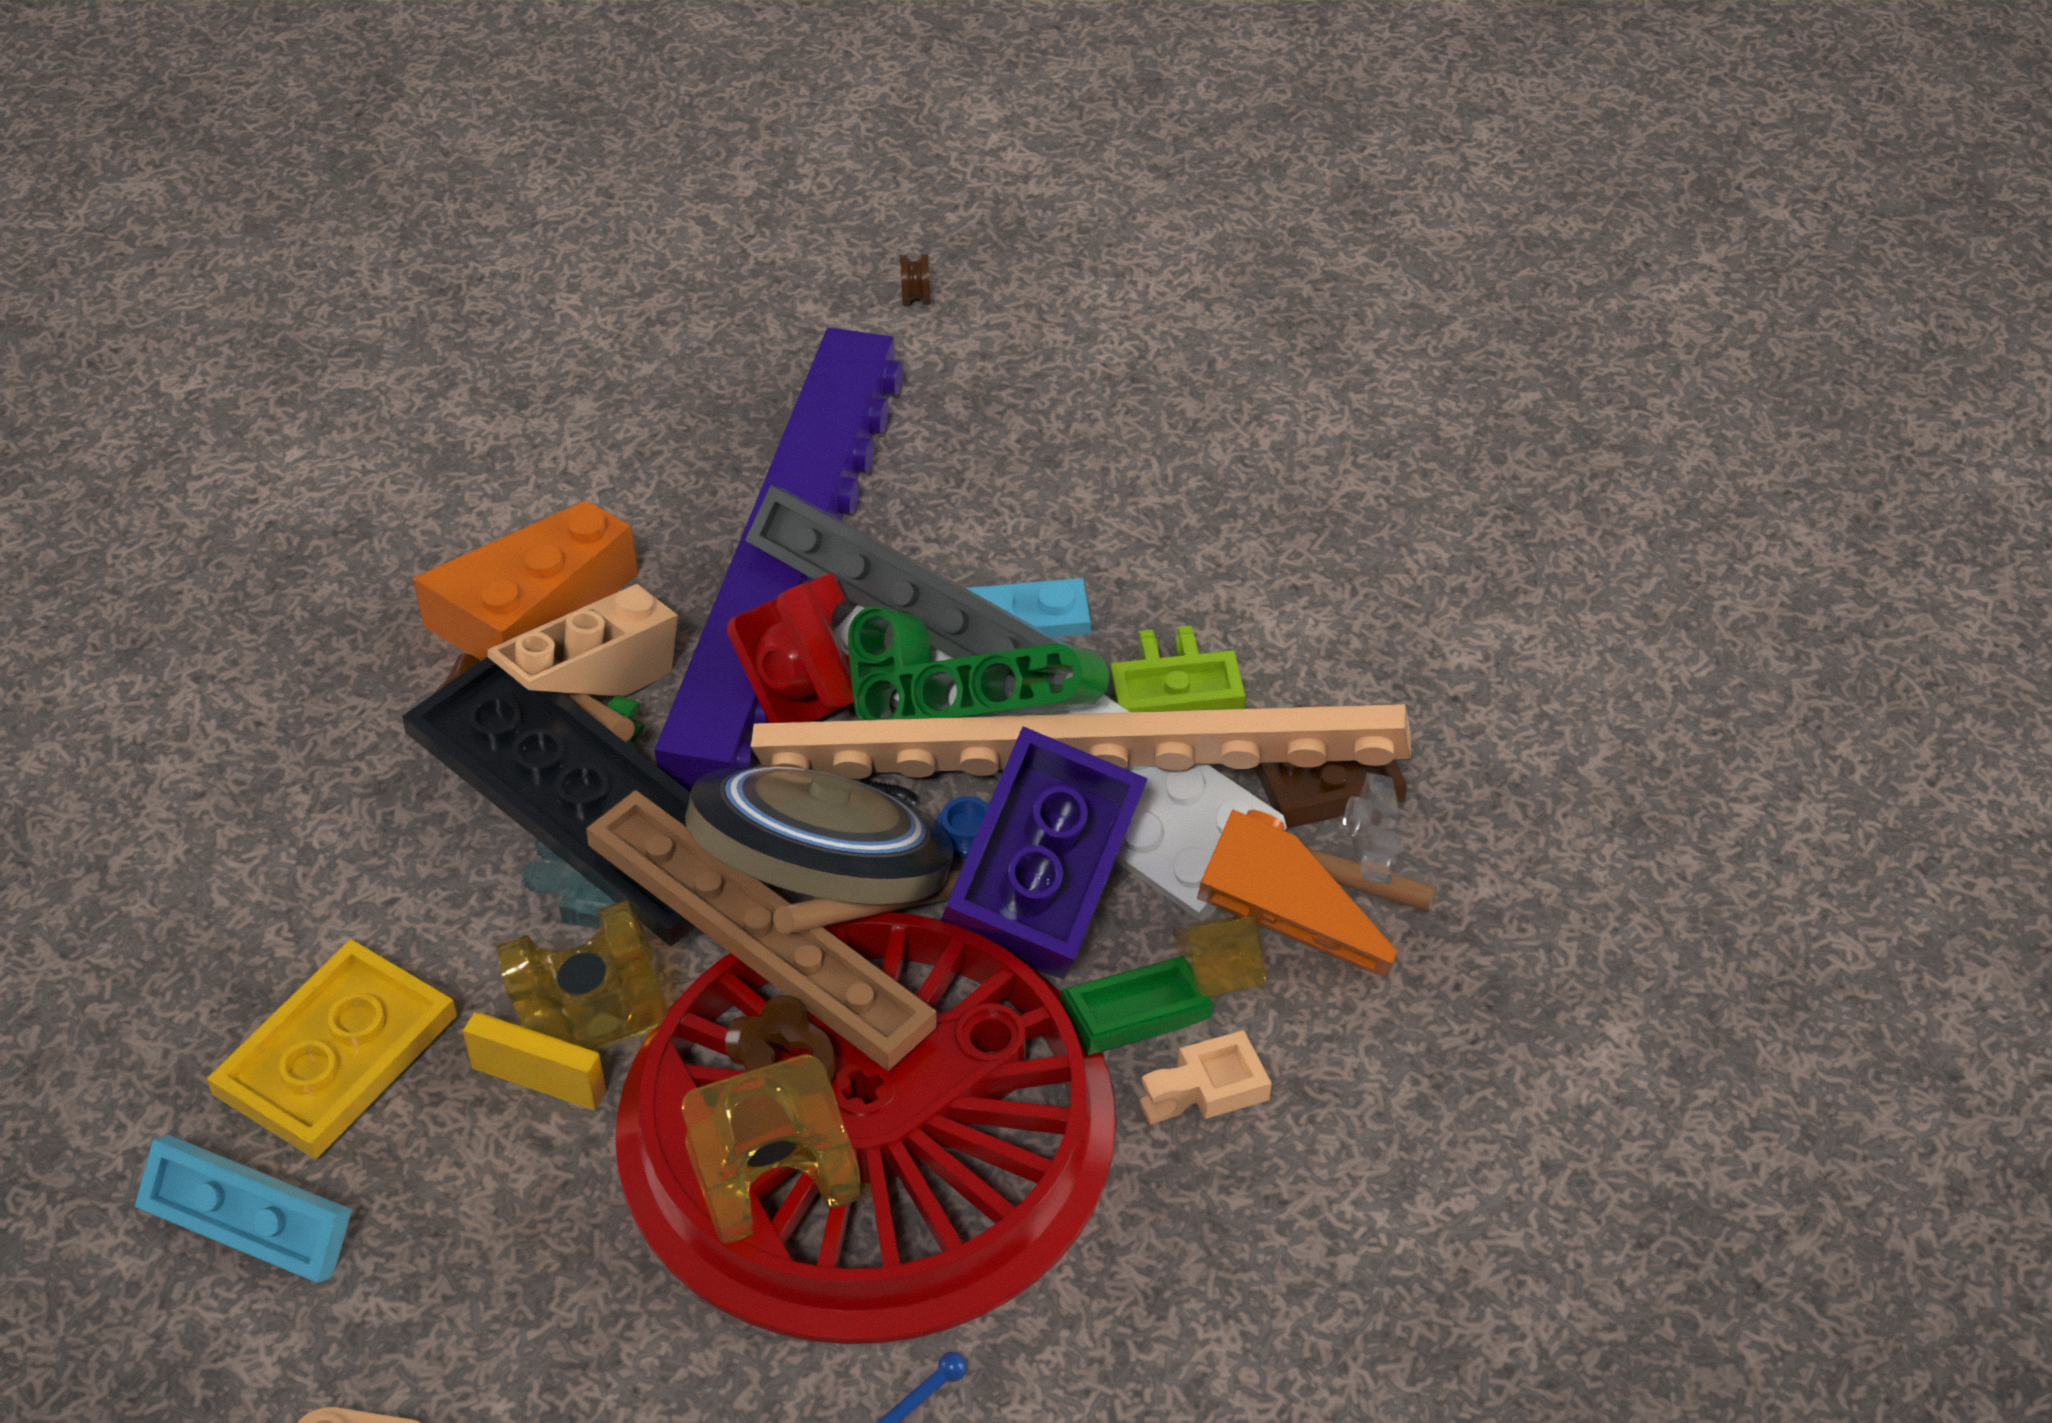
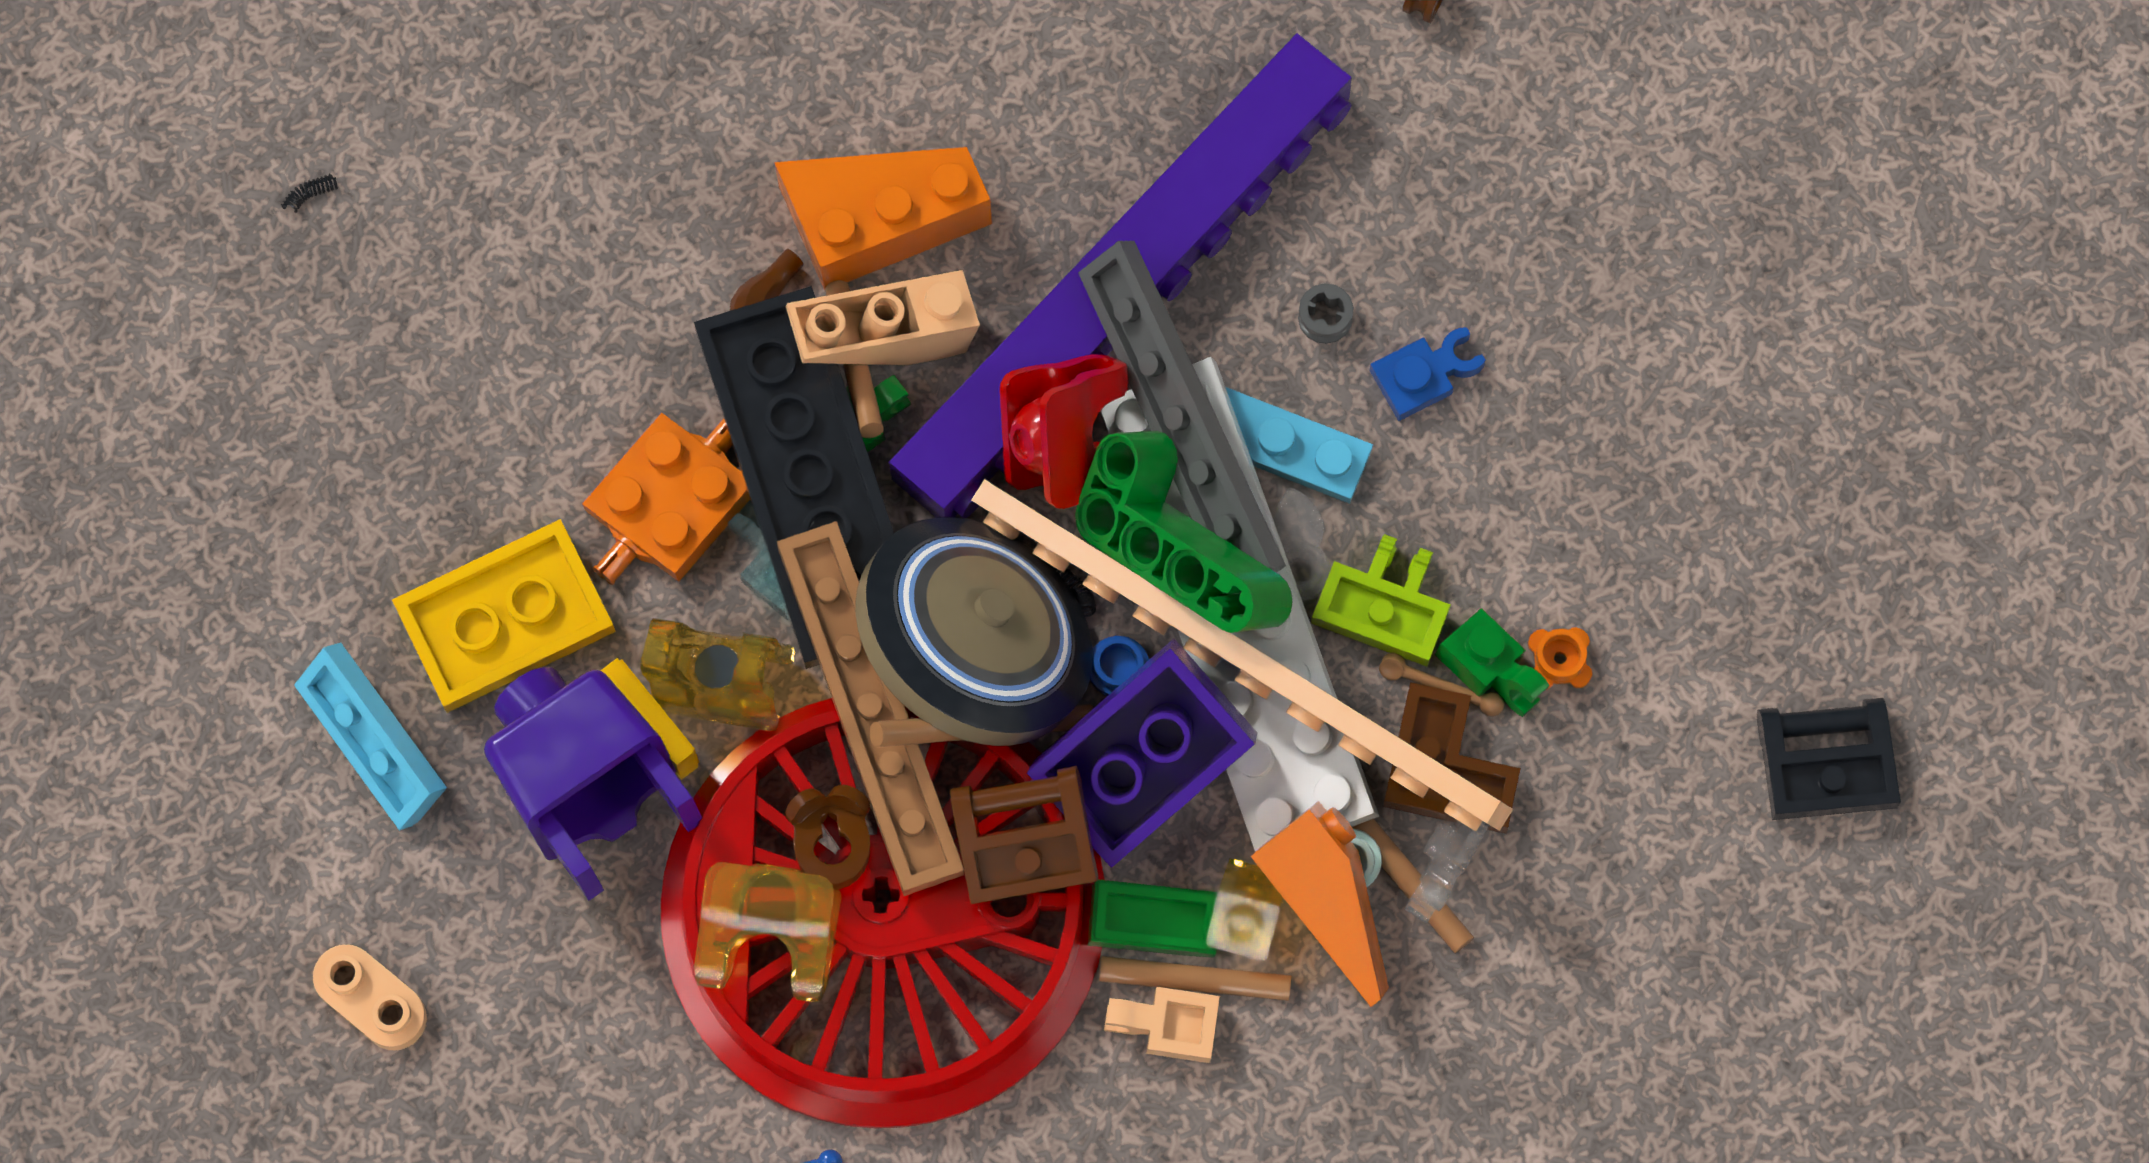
camera: 30 degrees right, 25 degrees up
none -> dark purple piece [484,667,702,901]
none -> orange plate [582,413,750,585]
none -> reddish brown plate [950,766,1099,904]
none -> medium nougat bar [1099,956,1291,1001]
none -> dark grey bush [1298,283,1354,344]
none -> blue plate [1369,327,1486,421]
none -> green plate [1435,608,1549,717]
none -> orange plate [1528,627,1592,690]
none -> black plate [1757,698,1901,820]

